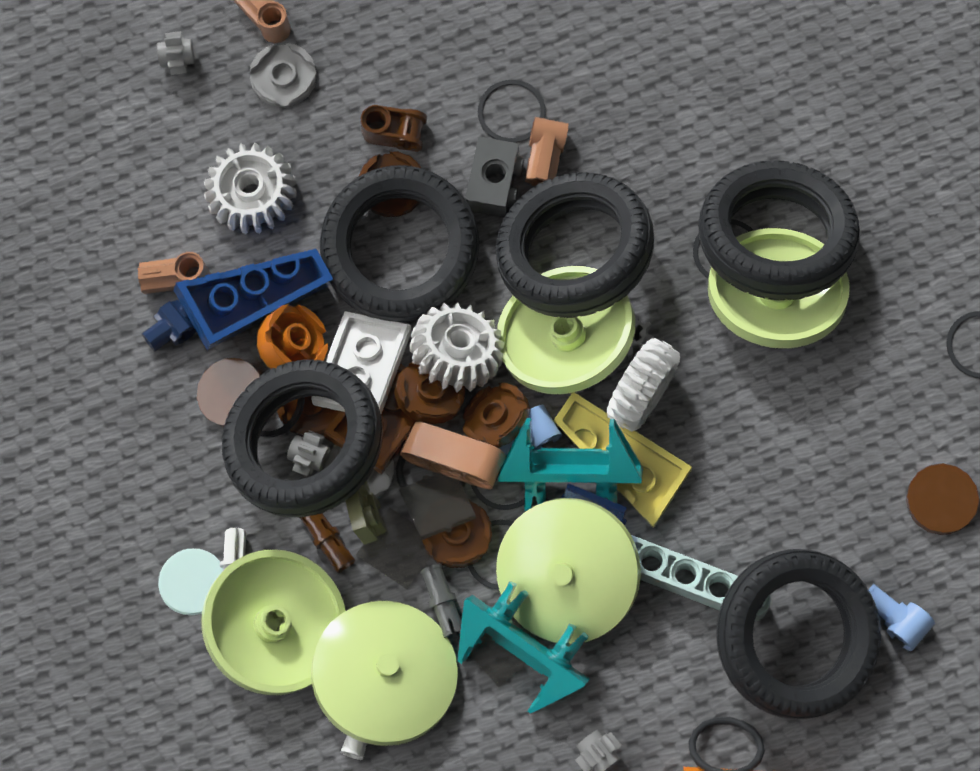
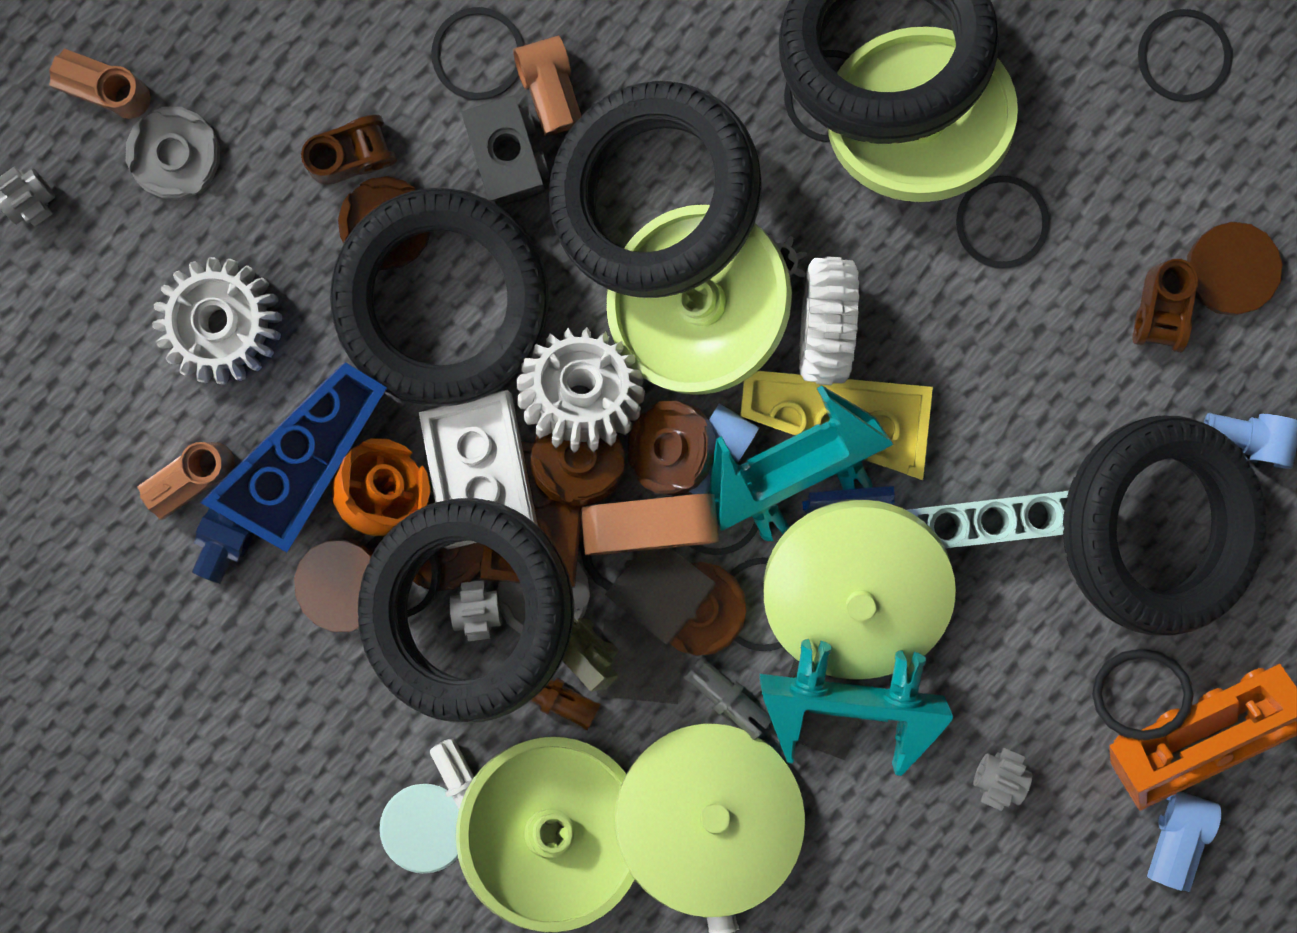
camera: 35 degrees left, 15 degrees up
none -> black piece [956,175,1049,268]
none -> reddish brown piece [1132,259,1198,353]

